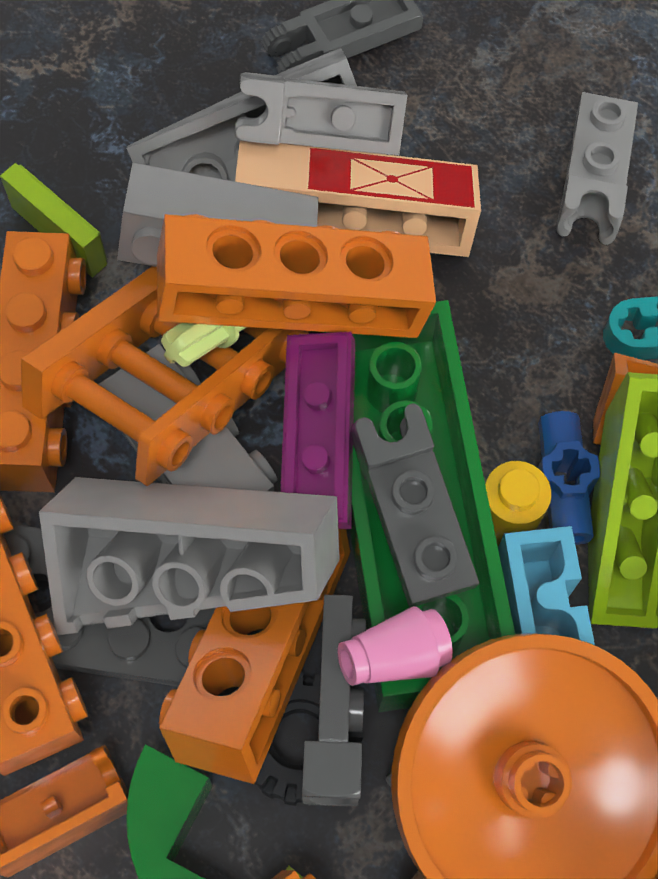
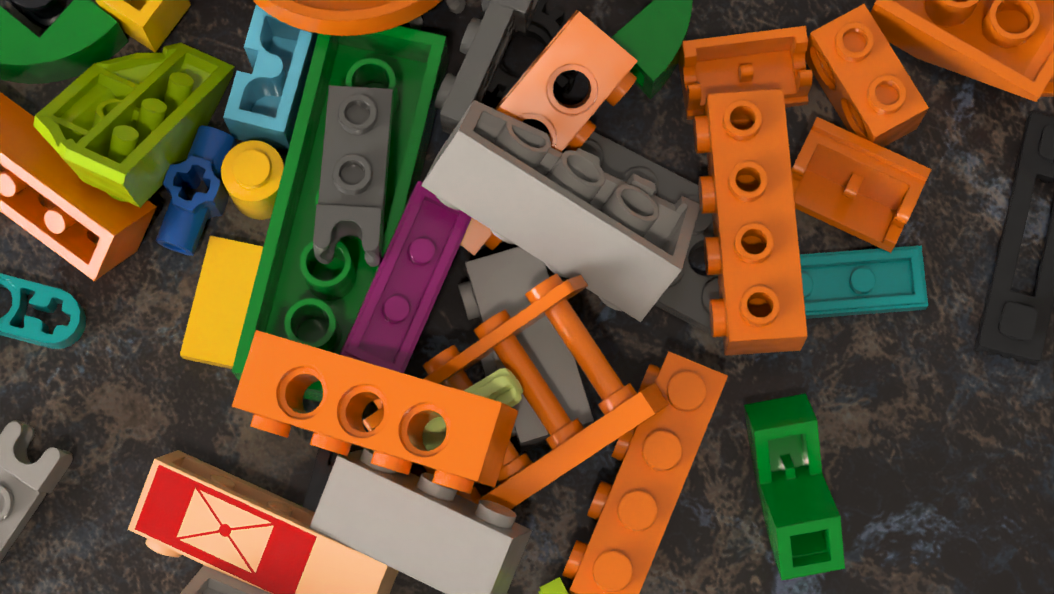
camera: 155 degrees left, 10 degrees up
bright pink cone [337,606,452,686] -> none
none -> yellow tile [180,235,263,369]

